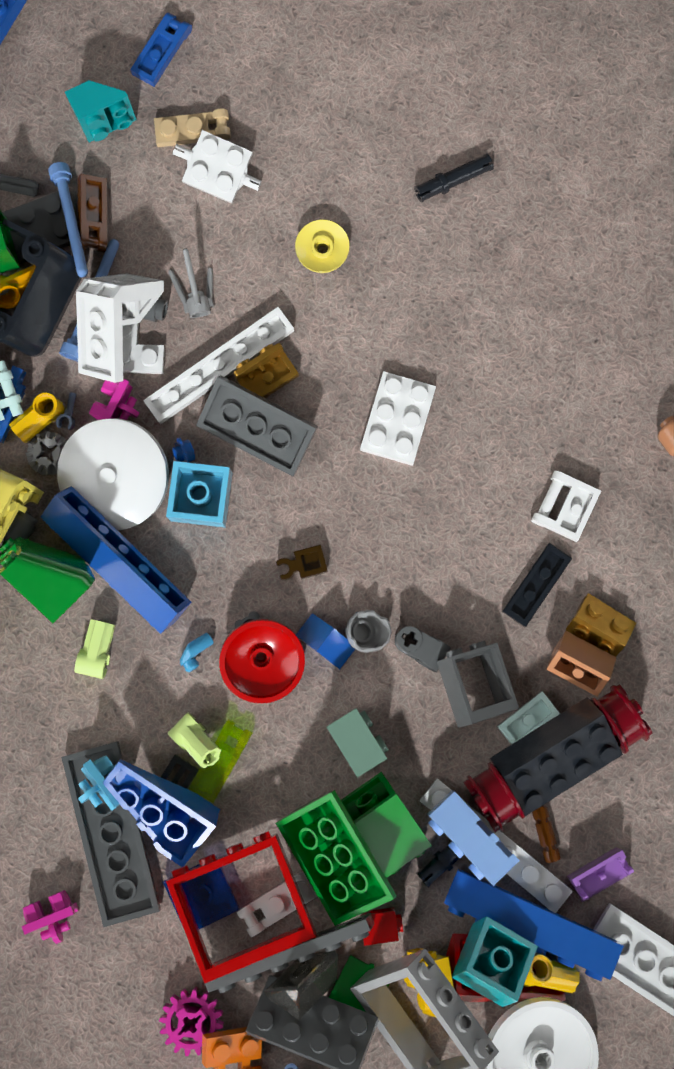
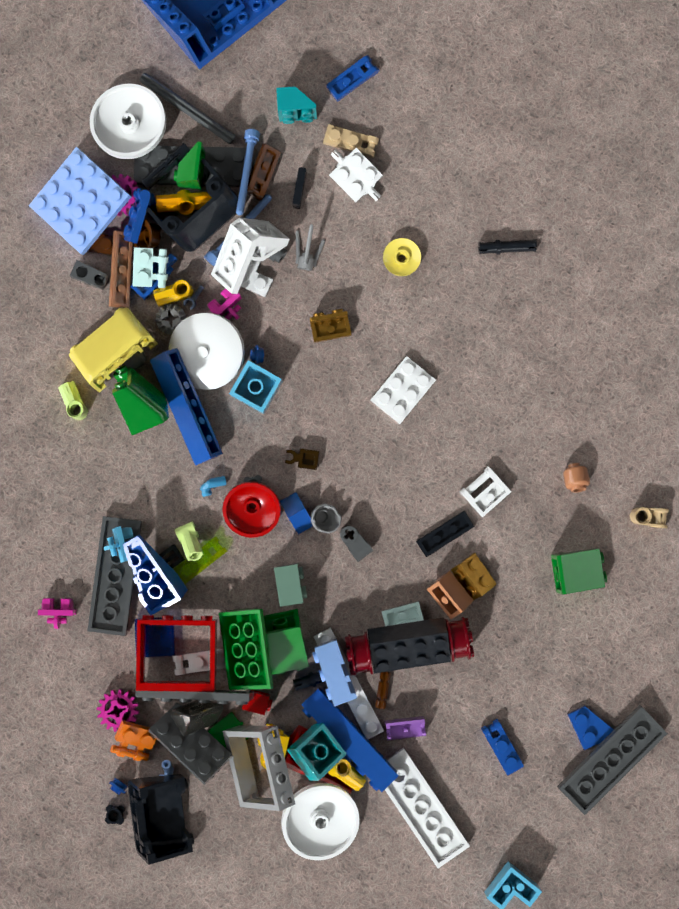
camera: 20 degrees right, 5 degrees up
yellowish green piece [75,619,116,679] -> none
white plate [143,307,294,425] -> none
dark grey plate [196,375,318,477] -> none
dark grey window [437,640,519,728] -> none
none -> black tile [292,167,307,209]

